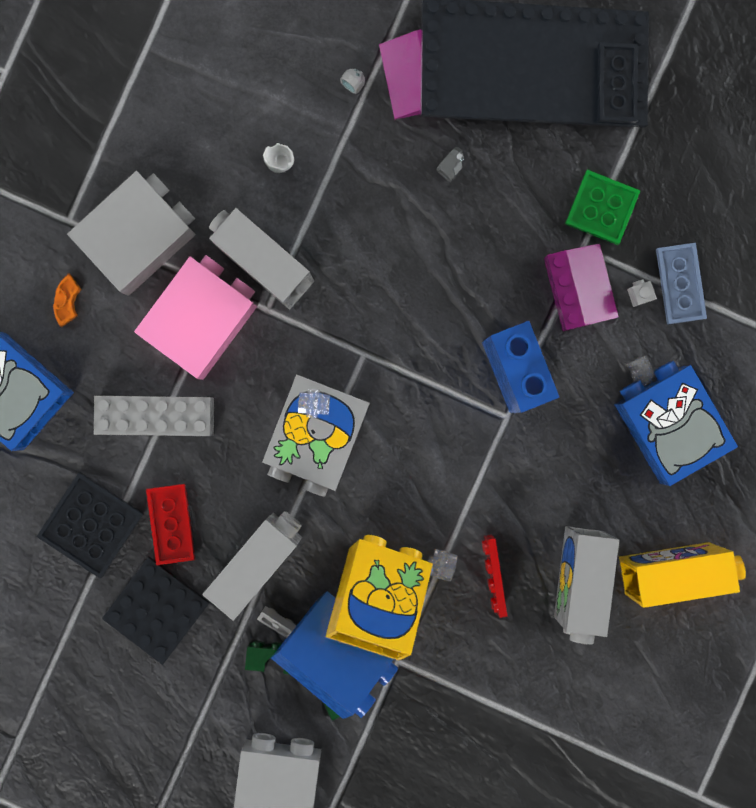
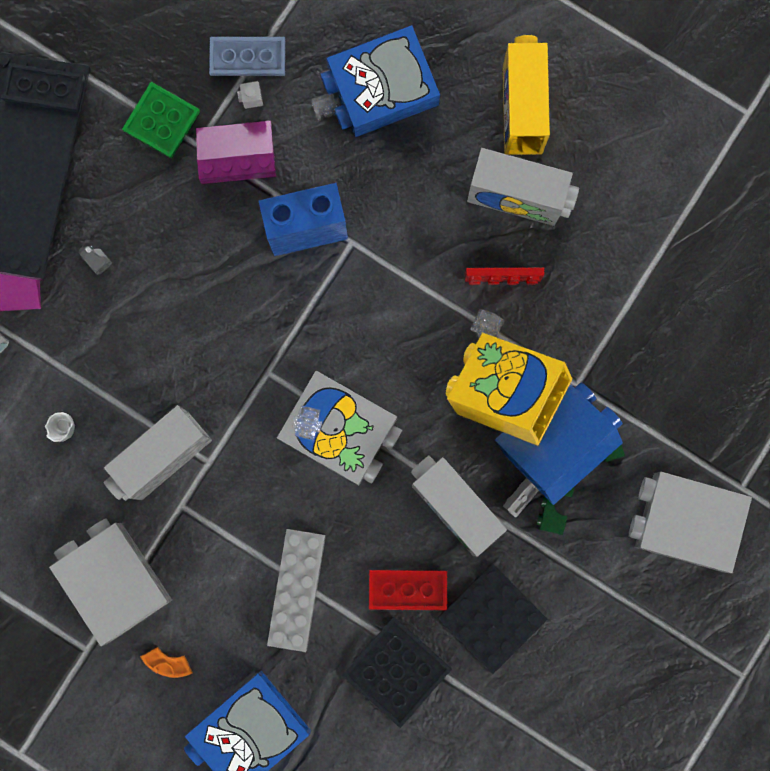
camera: 80 degrees left, 5 degrees down
bright pink brick [134,255,257,380] -> none

